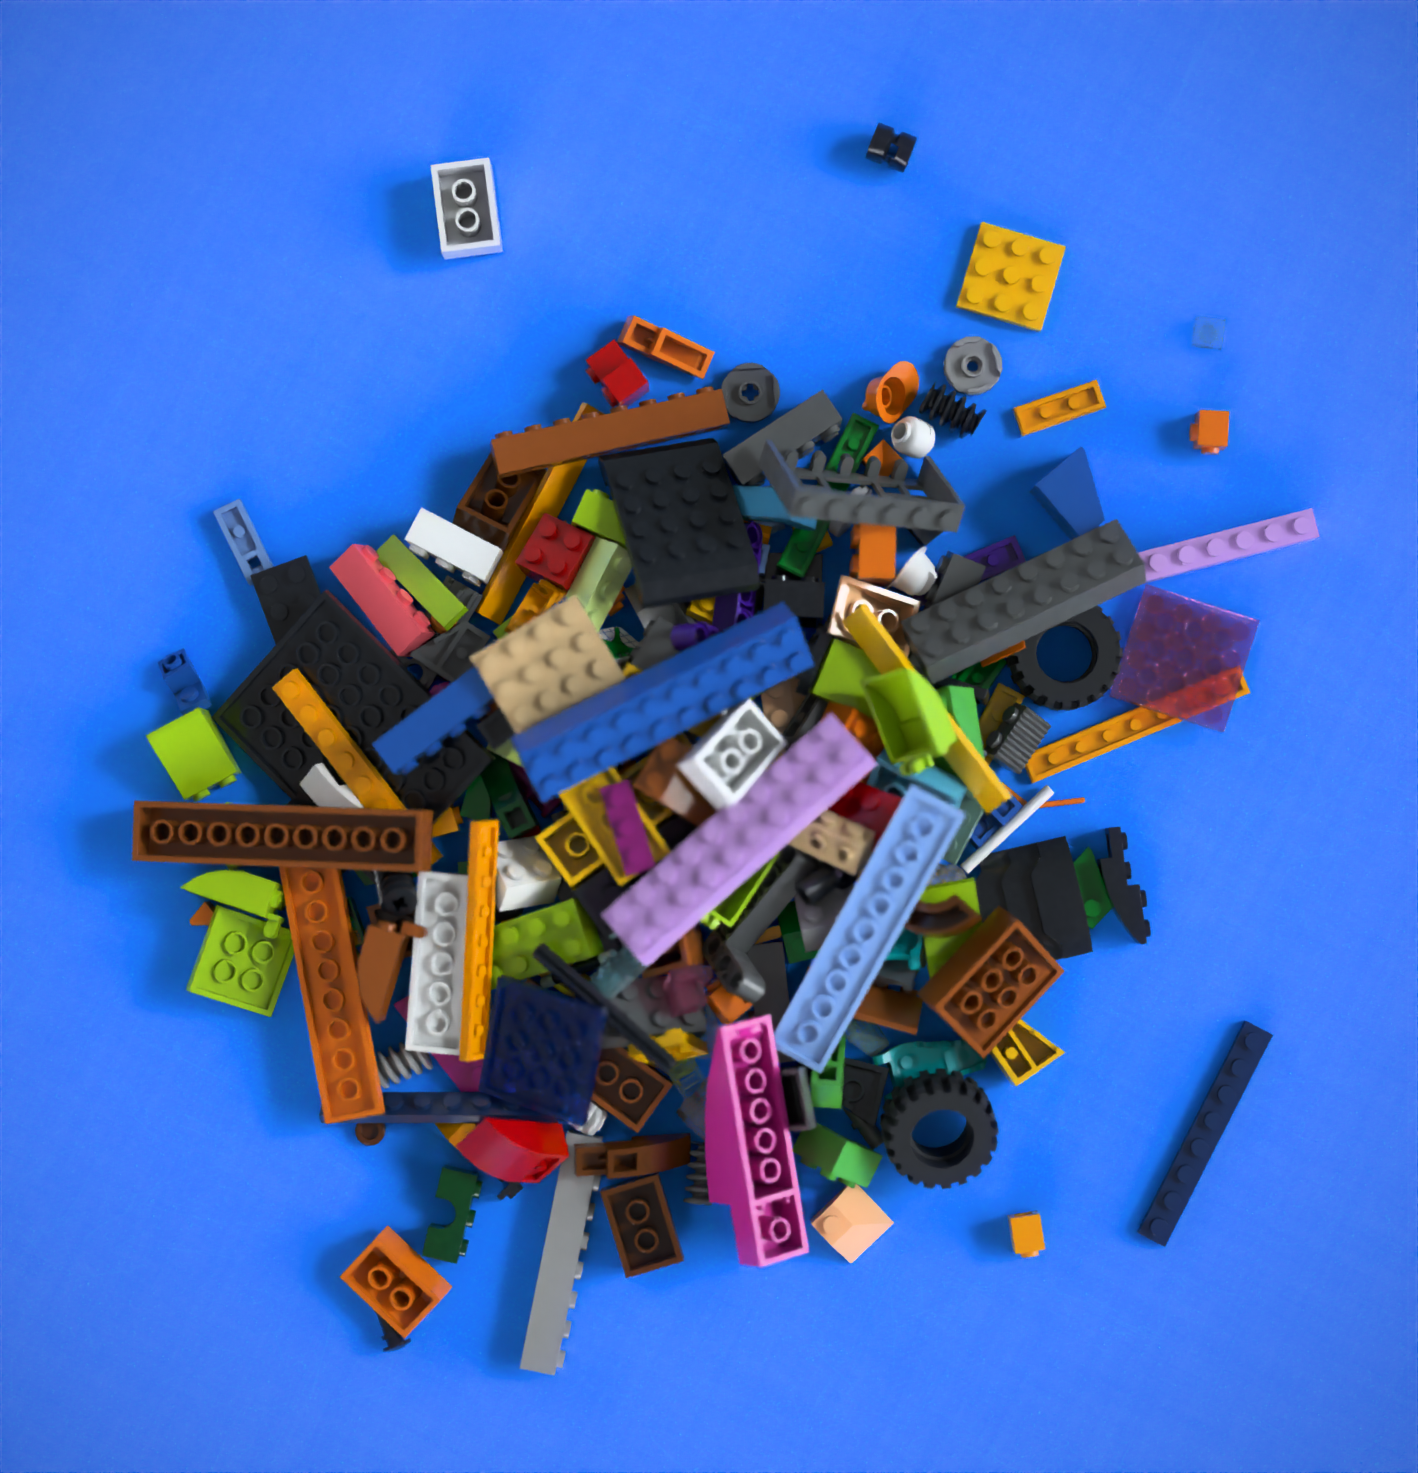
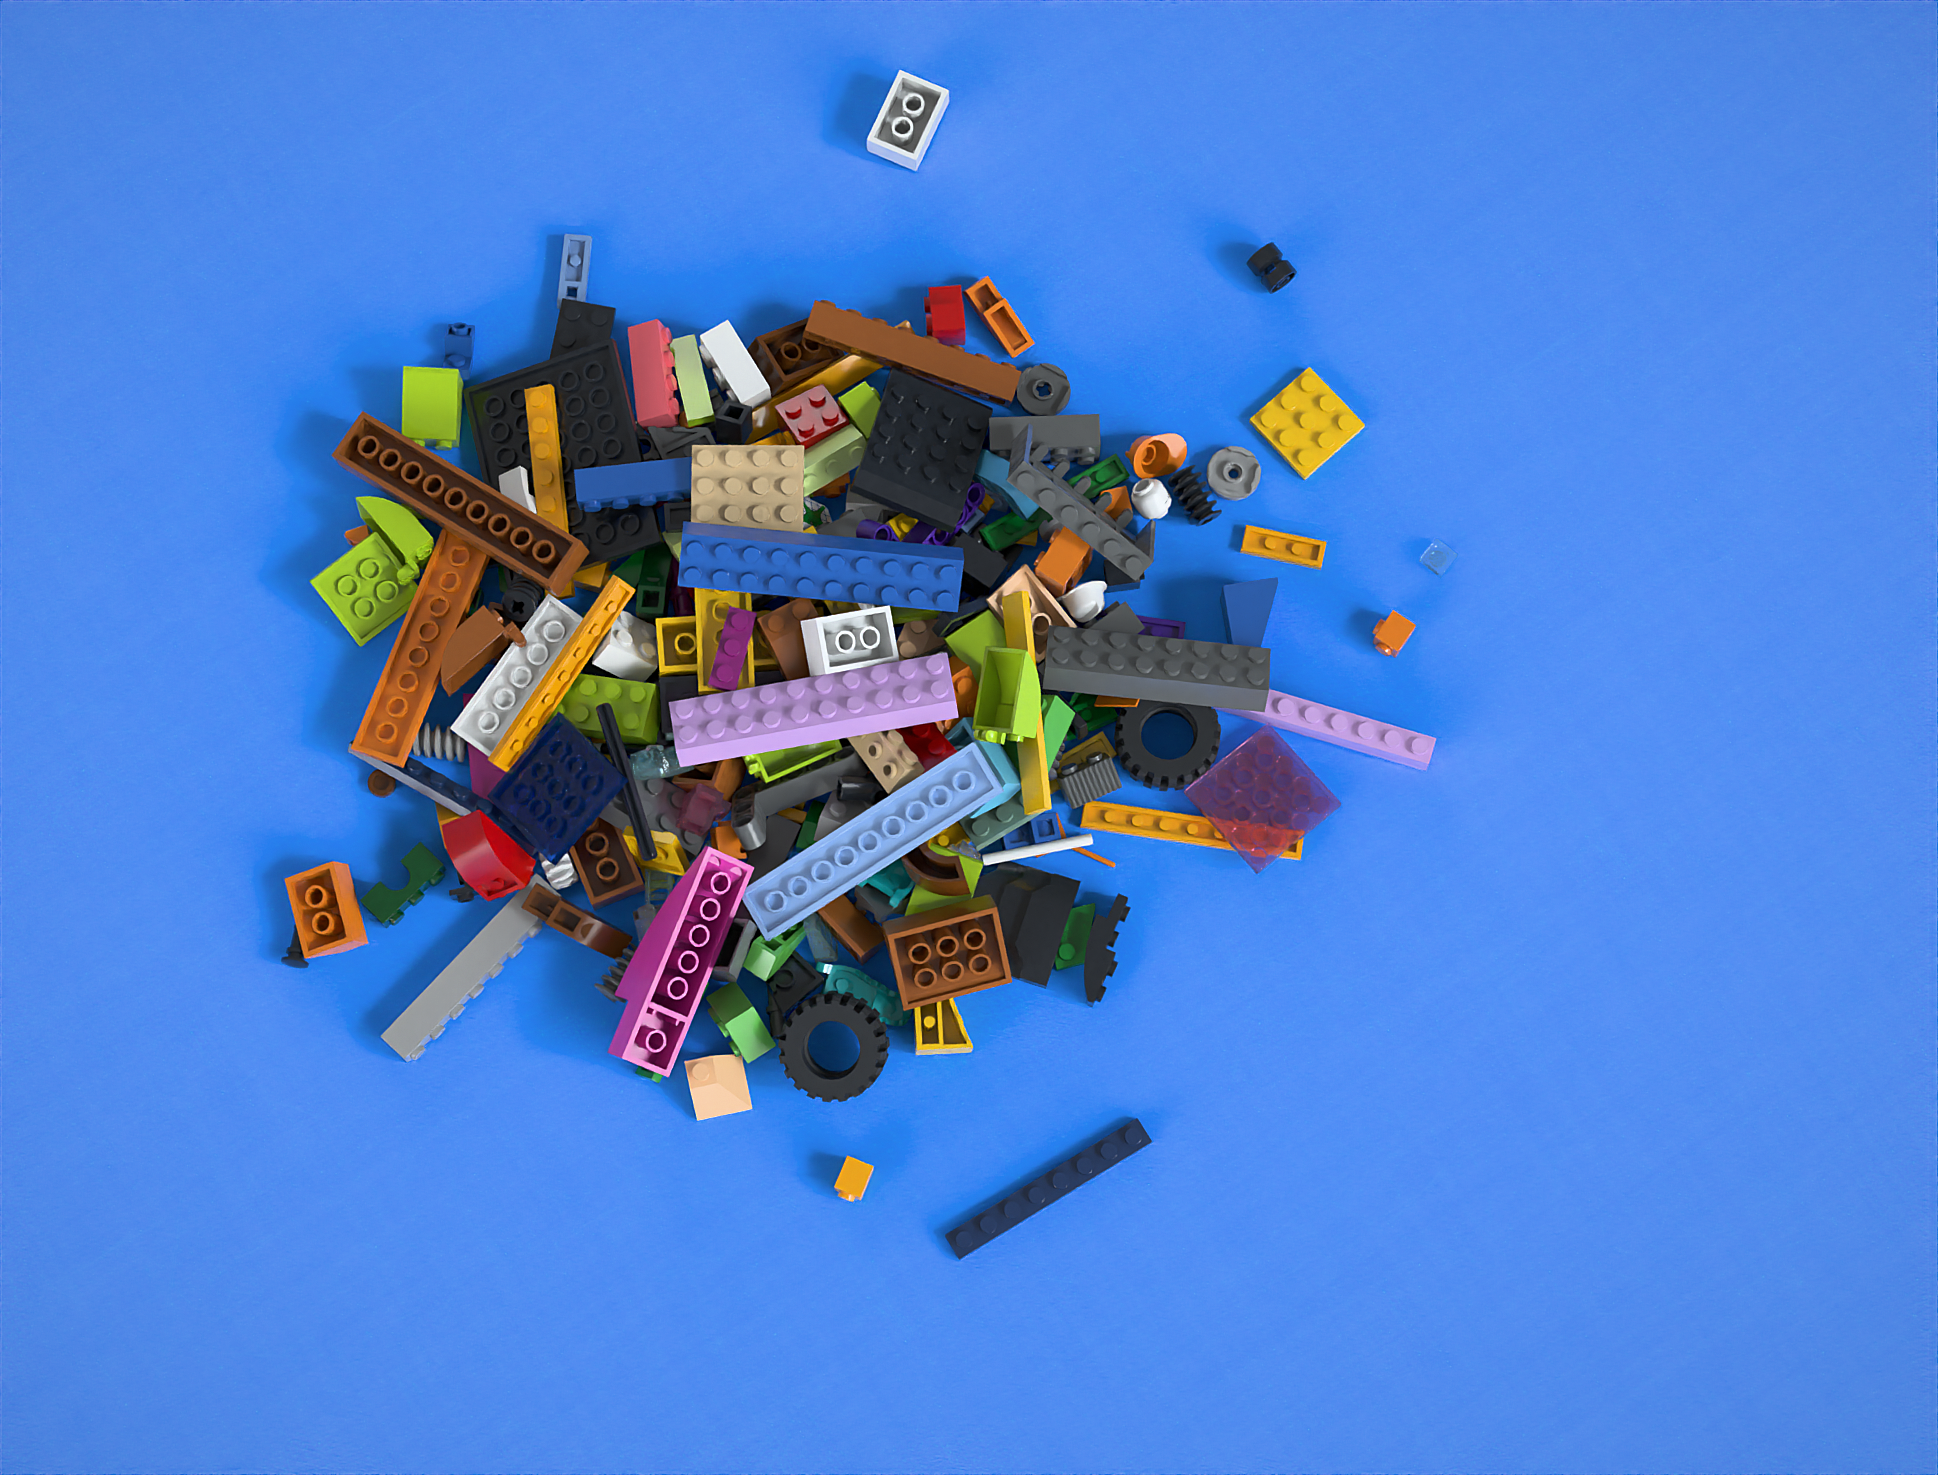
camera: 25 degrees right, 10 degrees down
reddish brown brick [600,1172,684,1279] -> none
none -> black brick [716,400,753,445]

